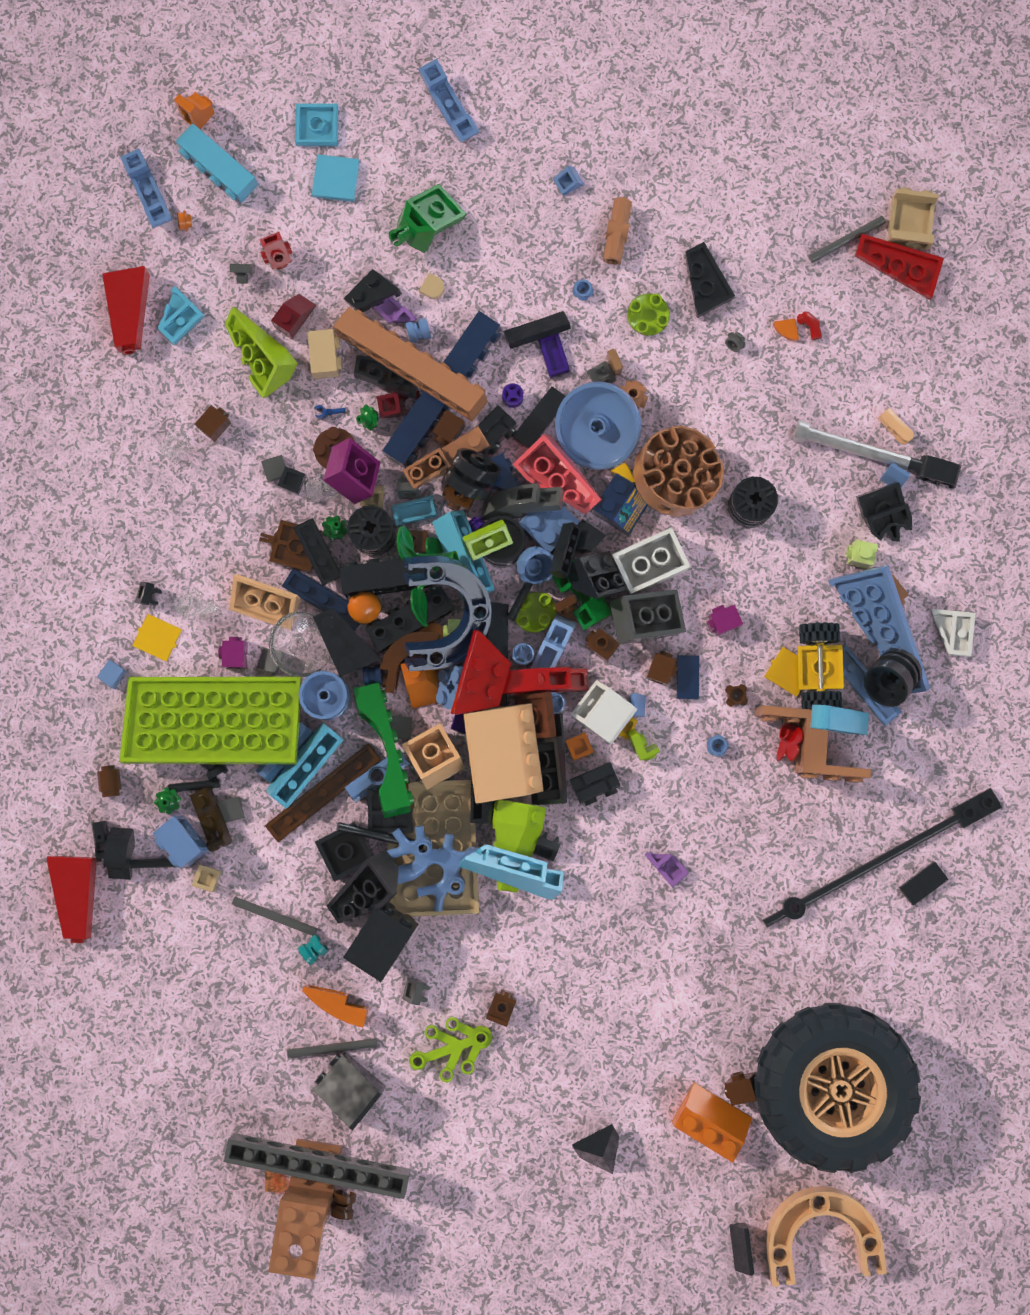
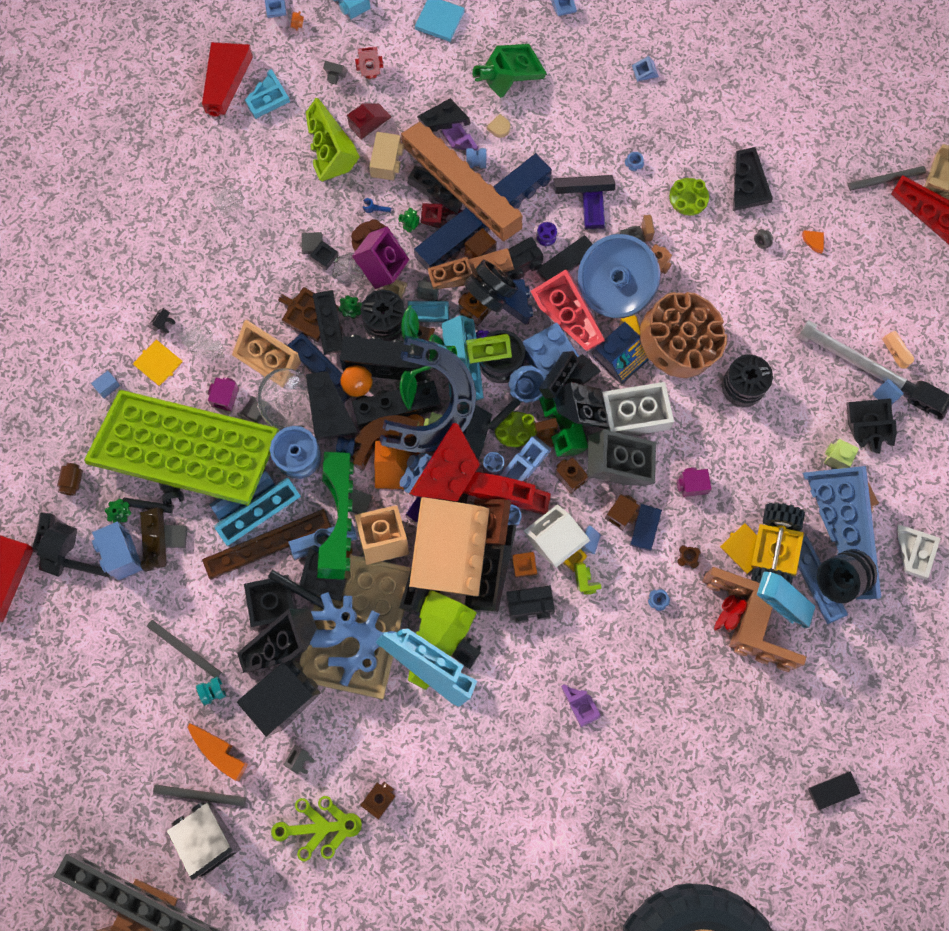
camera: 10 degrees right, 10 degrees down
tan plate [192,864,221,893] -> none
reddish brown brick [195,405,231,442] -> none
clear orange tile [265,1171,288,1192] -> none
dark grey slope [481,483,564,520] -> none
nougat piece [603,197,632,265] -> none
black bar [763,788,1002,928] -> none
red arm [797,311,822,340] -> none

